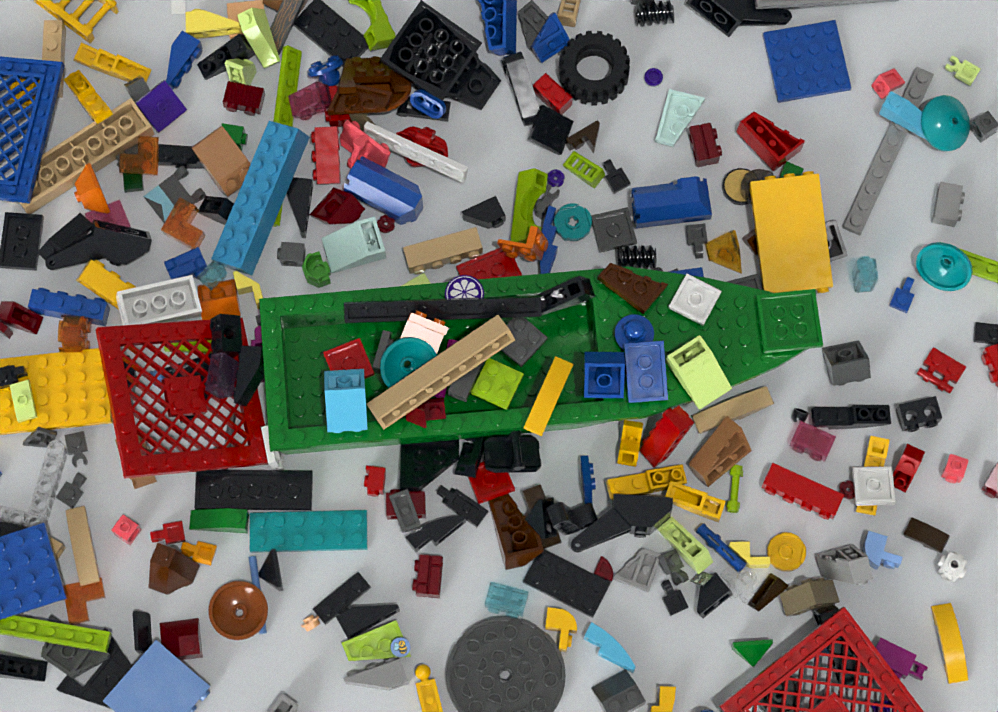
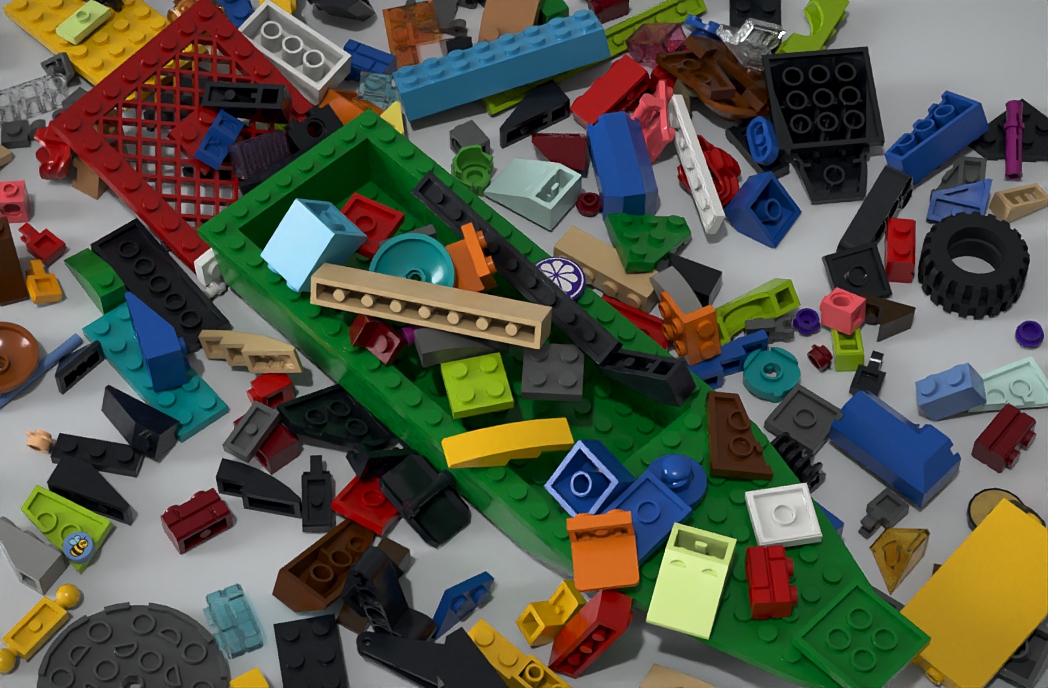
camera: 50 degrees right, 20 degrees down
none -> red piece [34,110,73,181]
none -> black slope [101,385,180,459]
none -> blue slope [124,292,191,393]
none -> blue slope [193,109,245,170]
none -> tan slope [198,330,304,373]
none -> black slope [201,81,292,124]
none -> orange bracket [566,509,640,592]
none -> green plate [604,213,691,272]
none -> light grey slope [649,266,703,315]
none -> clear bracket [716,18,786,71]
none -> blue slope [724,171,802,248]
none -> red brick [744,545,798,619]
none -> dark red plate [807,344,833,371]
none -> coral brick [819,287,866,336]
none -> medium blue brick [915,363,987,422]

